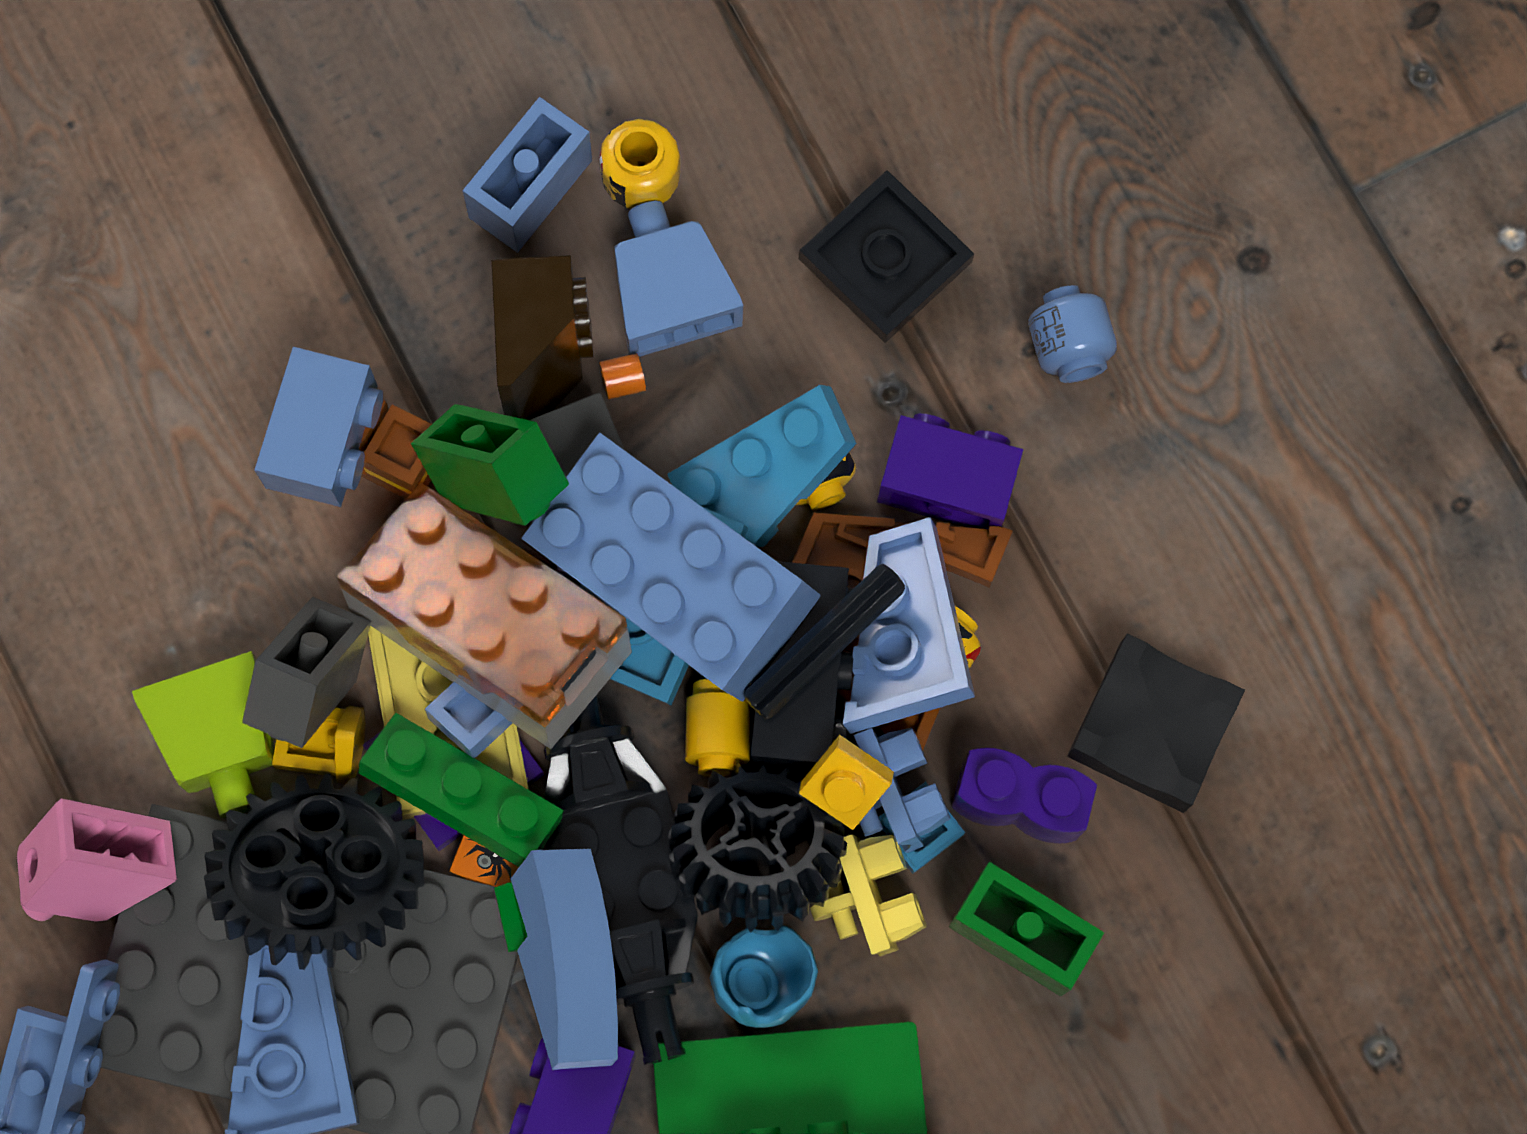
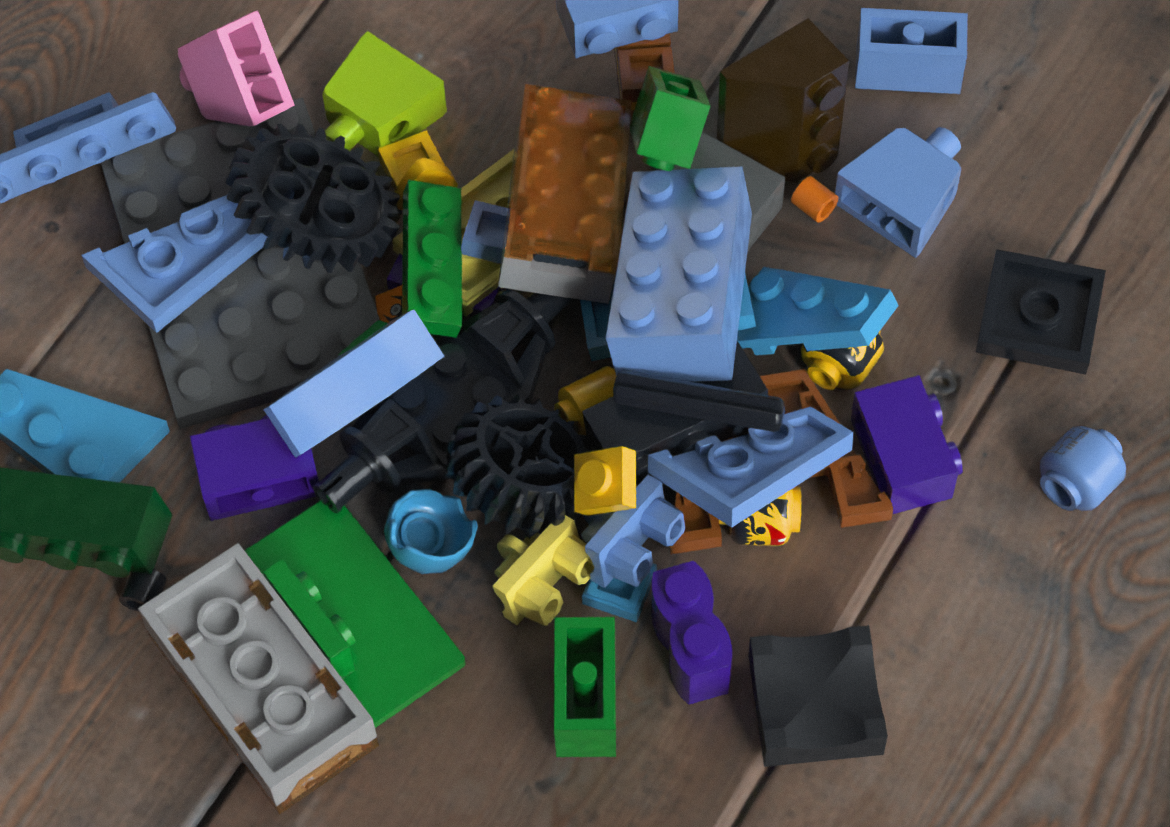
camera: 65 degrees right, 15 degrees down
dark grey brick [242,597,371,748] -> none
yellow head [599,119,681,209] -> none

